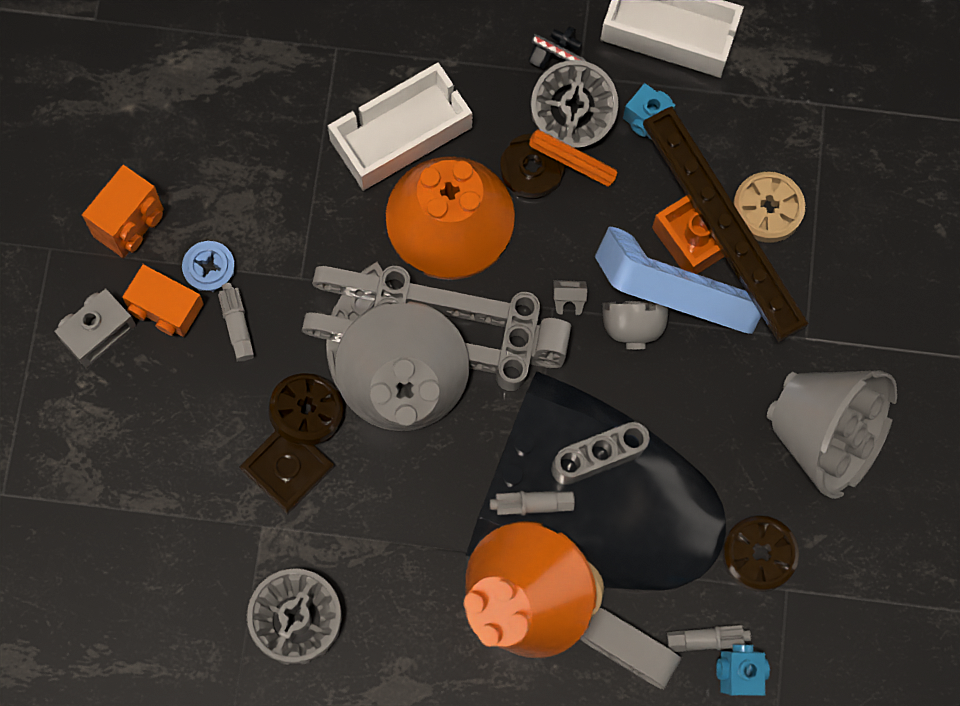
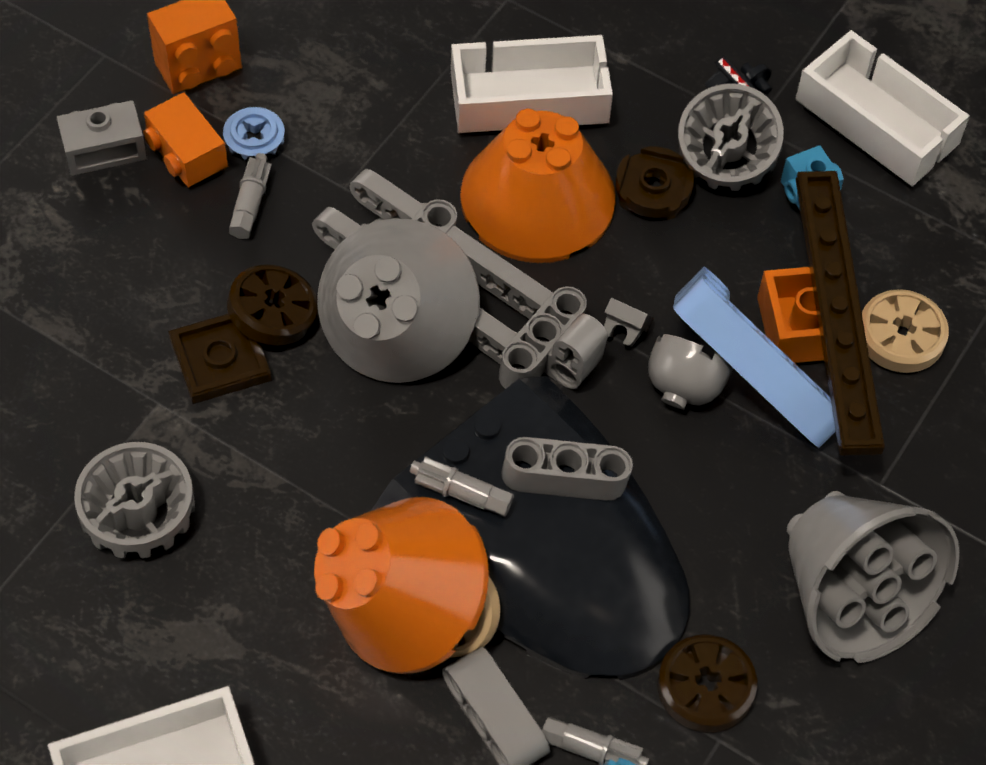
camera: 25 degrees right, 15 degrees down
orange axle [529,130,617,186] -> none

